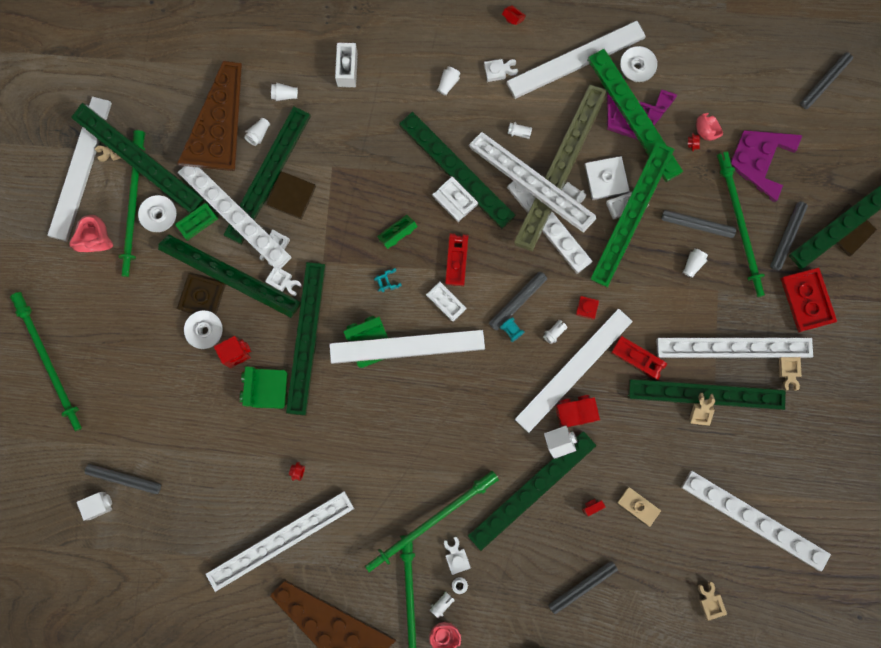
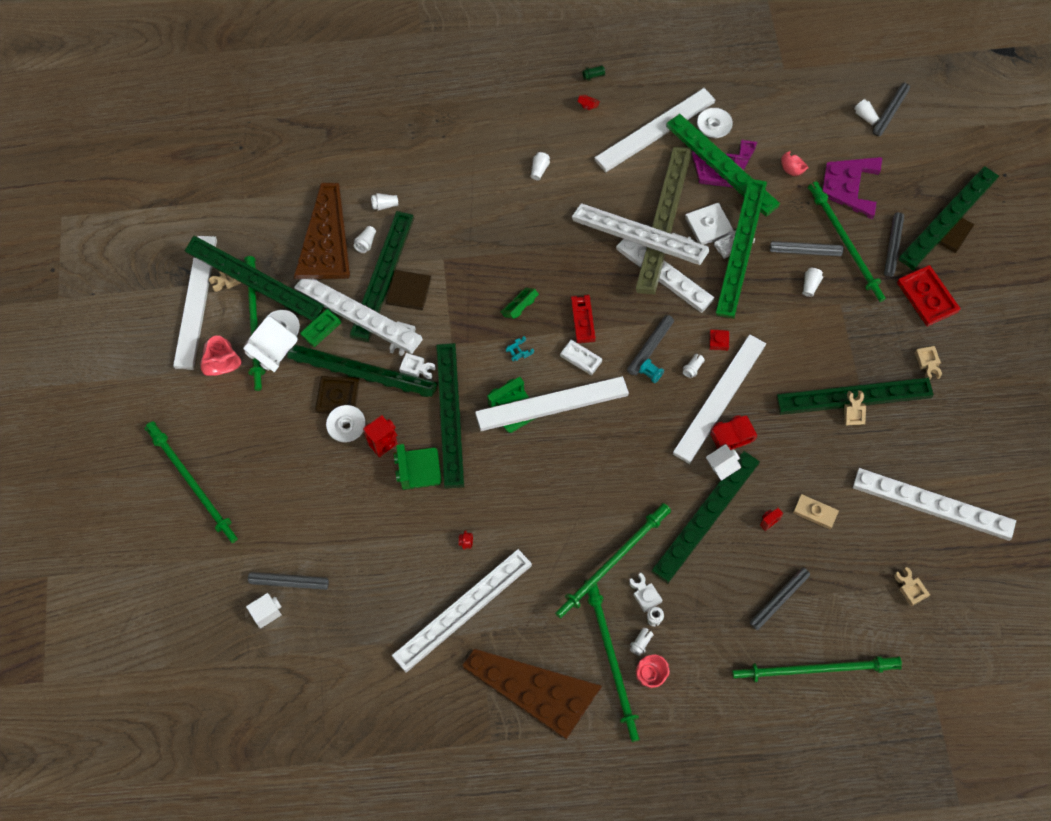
camera: 10 degrees left, 15 degrees down
white brick [335,43,358,87] -> none
dark green plate [399,112,516,229] -> none
white plate [432,177,478,223] -> none
white plate [484,59,518,82] -> none
white pin [508,122,532,139] -> none
red plate [611,336,667,381] -> none
white plate [656,338,813,358] -> none
red plate [688,133,700,152] -> none
none -> white bracket [243,316,298,372]
none -> white cone [854,99,880,126]

